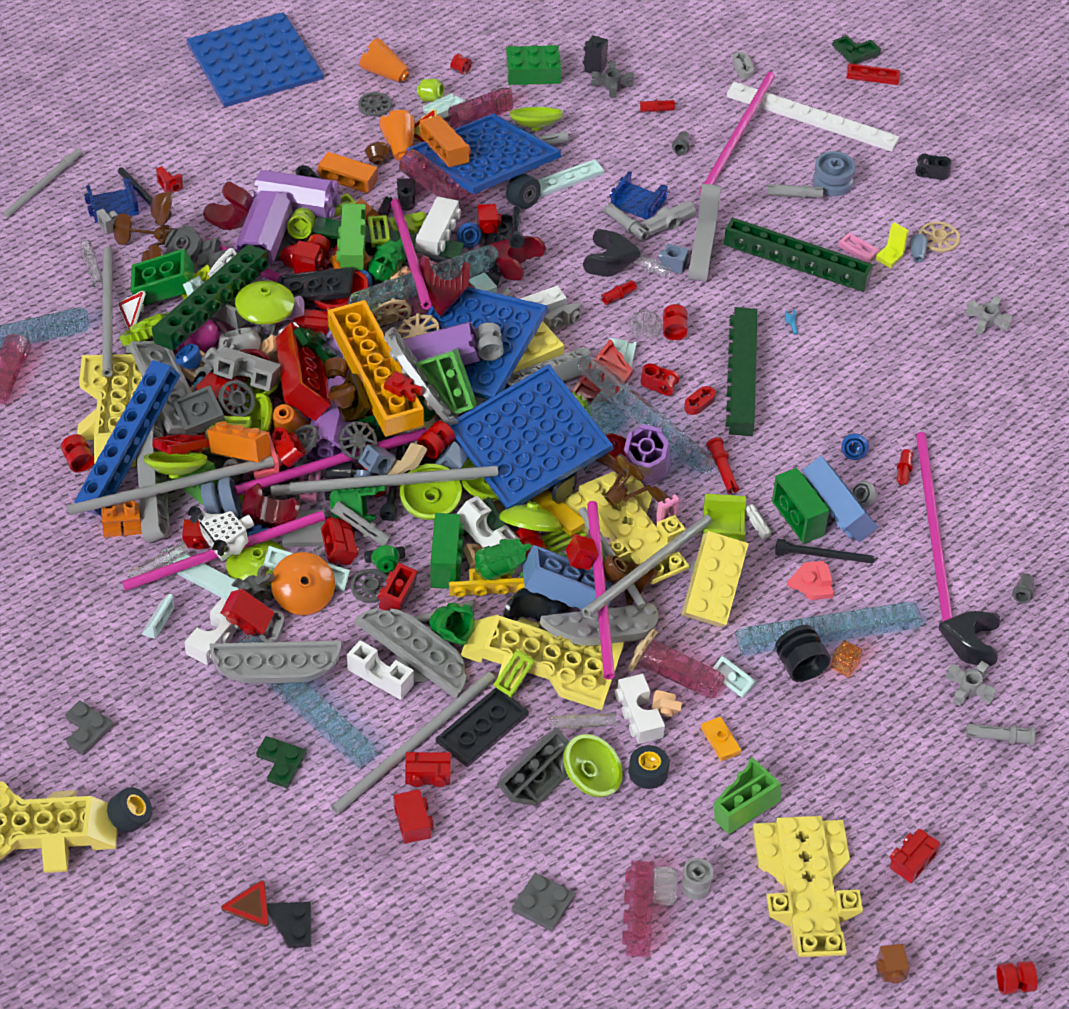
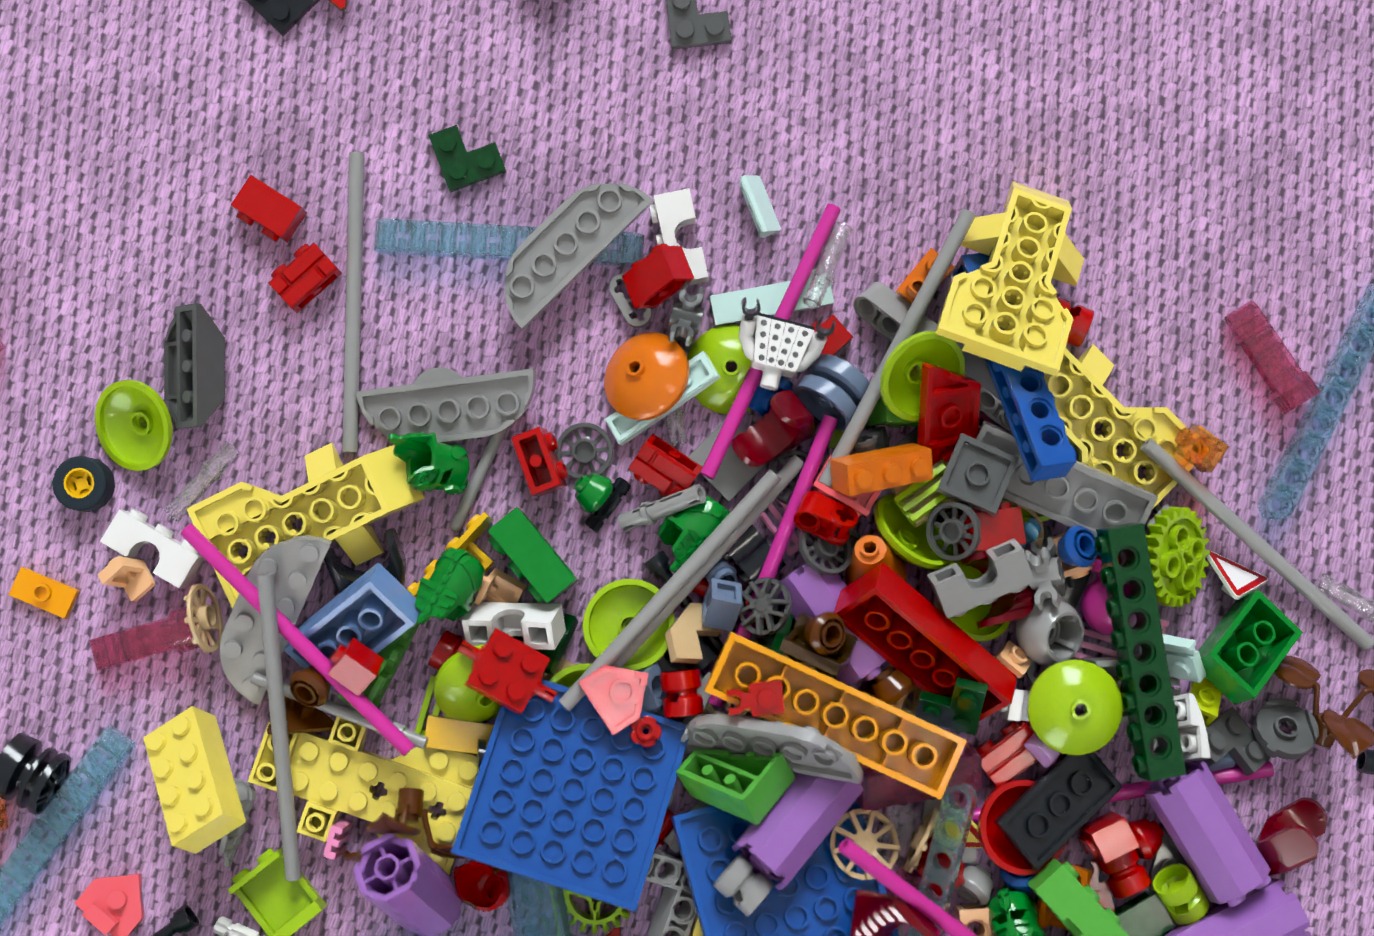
camera: 135 degrees right, 35 degrees up
white arch [347,640,414,700] -> none
black tile [436,687,529,768] -> none
lime tile [493,648,536,697] -> none
dark grey plate [512,872,575,932] -> none
light aqua slope [709,656,758,698] -> none
none -> red plate [457,628,557,715]
none -> coral plate [578,664,649,736]
none -> red plate [630,716,661,747]
none -> light yellow piece [935,181,1084,376]
none -> clear orange brick [1174,425,1229,472]

